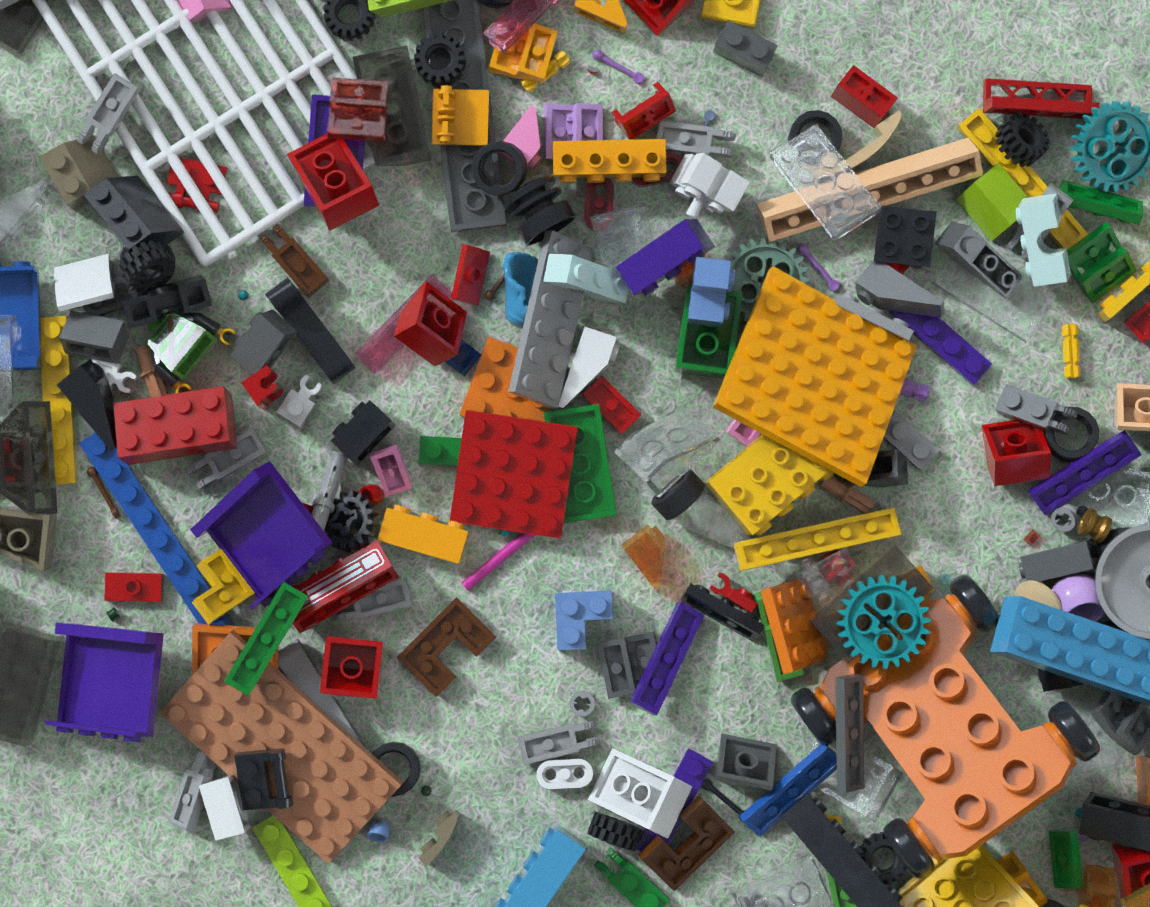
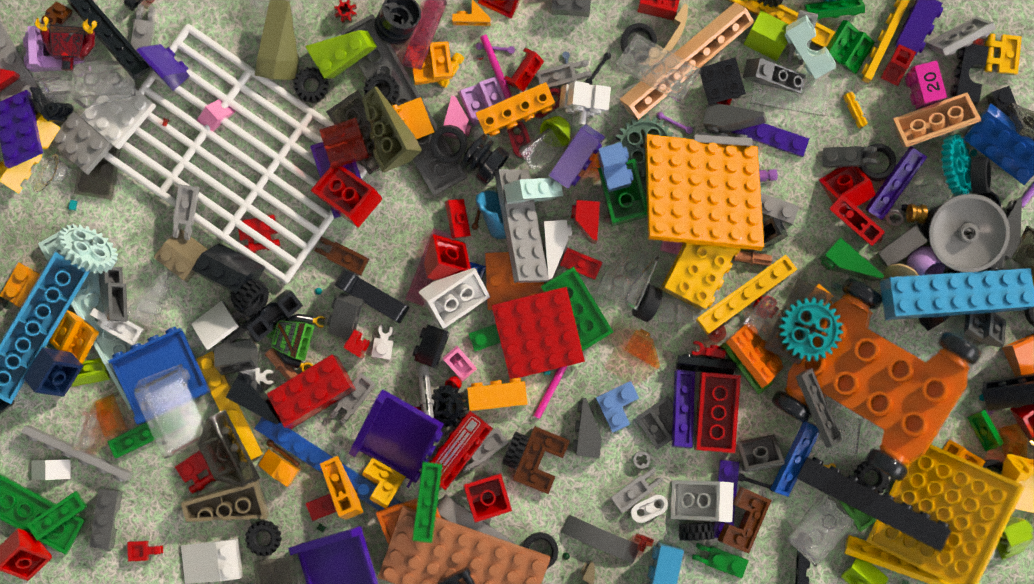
camera: 20 degrees left, 0 degrees up
none -> black tyre [245,520,282,556]
none -> light orange slope [258,449,301,487]
none -> light orange slope [320,456,364,520]
none -> olive wedge [362,86,422,172]
none -> white slope [419,268,490,329]
none -> dark pink bar [480,34,512,99]
none -> black tyre [502,431,530,469]
none -> lime helmet [540,116,572,147]
none -> dark grey slope [562,515,641,563]
none -> red slope [571,200,600,244]
none -> dark grey slope [573,398,602,458]
none -> black hinge [585,52,611,85]
none -> clear red tile [634,533,654,552]
none -> red brick [694,372,741,453]
none -> clear red tile [707,325,726,342]
none -> green slope [819,237,884,282]
none -> red slope [829,194,885,246]

